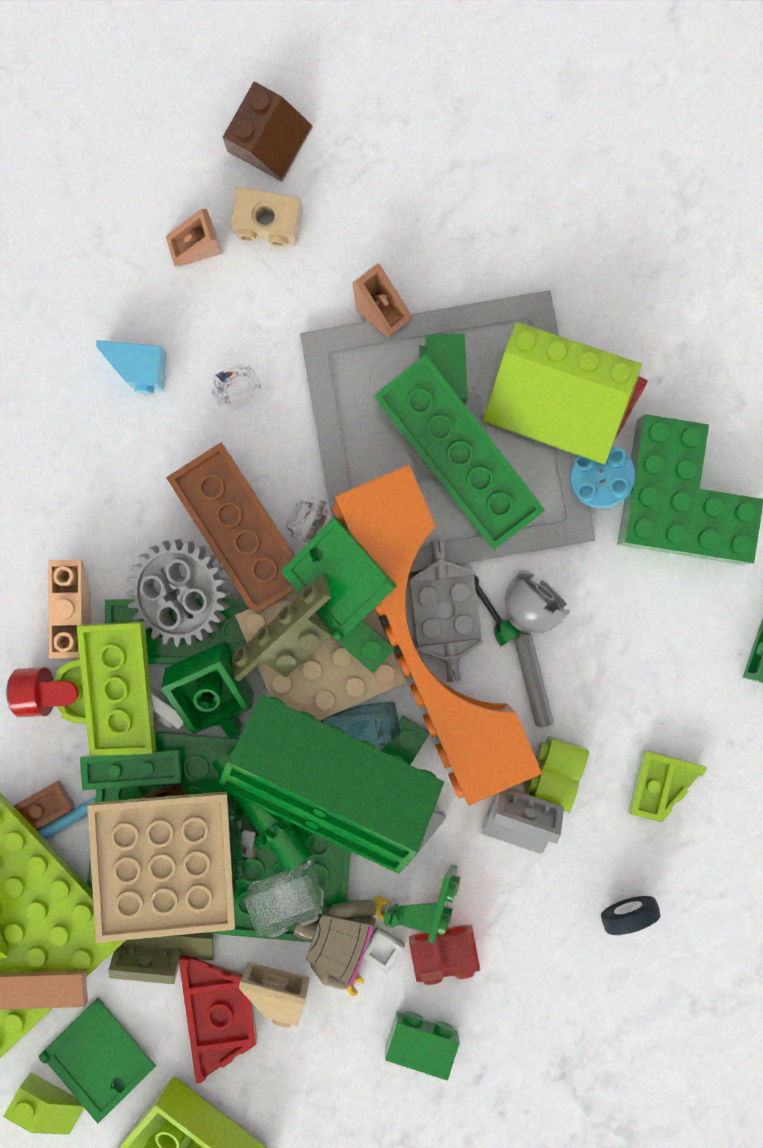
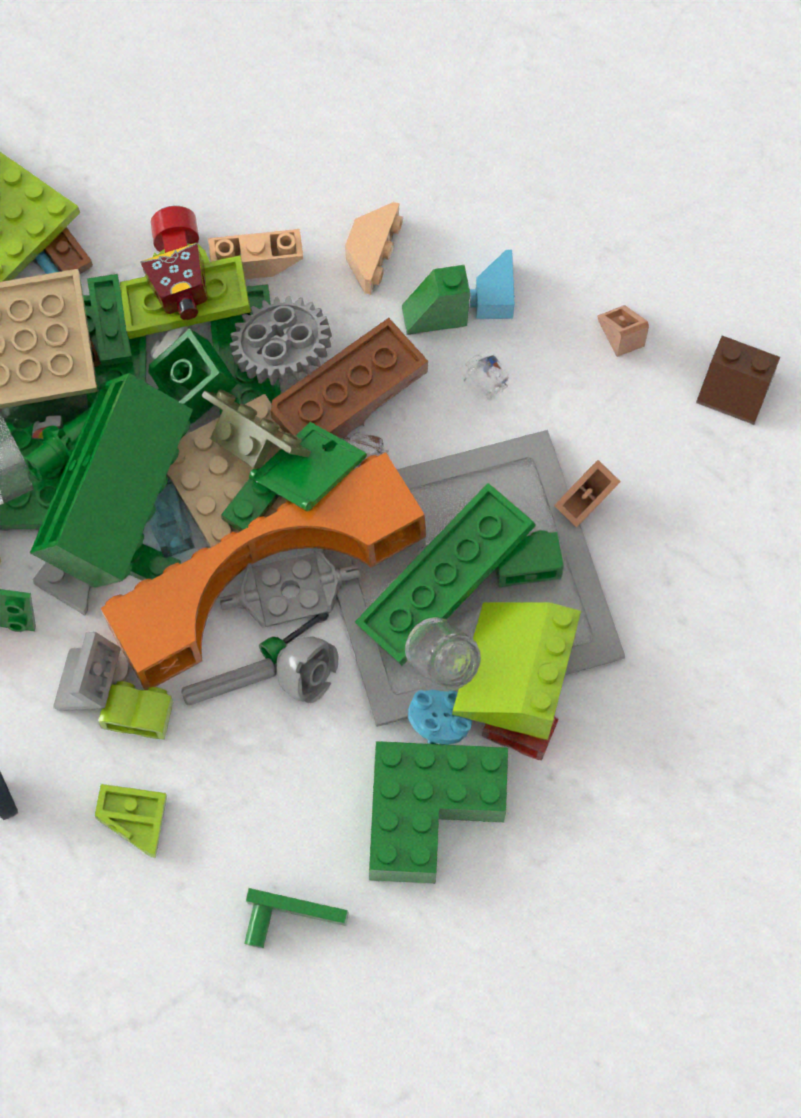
camera: 85 degrees right, 20 degrees down
tan brick [230,187,302,247] -> none
none -> dark red torso [140,243,208,320]
none -> light nougat slope [345,202,403,295]
none -> green slope [402,265,470,335]
none -> clear piece [405,617,481,690]

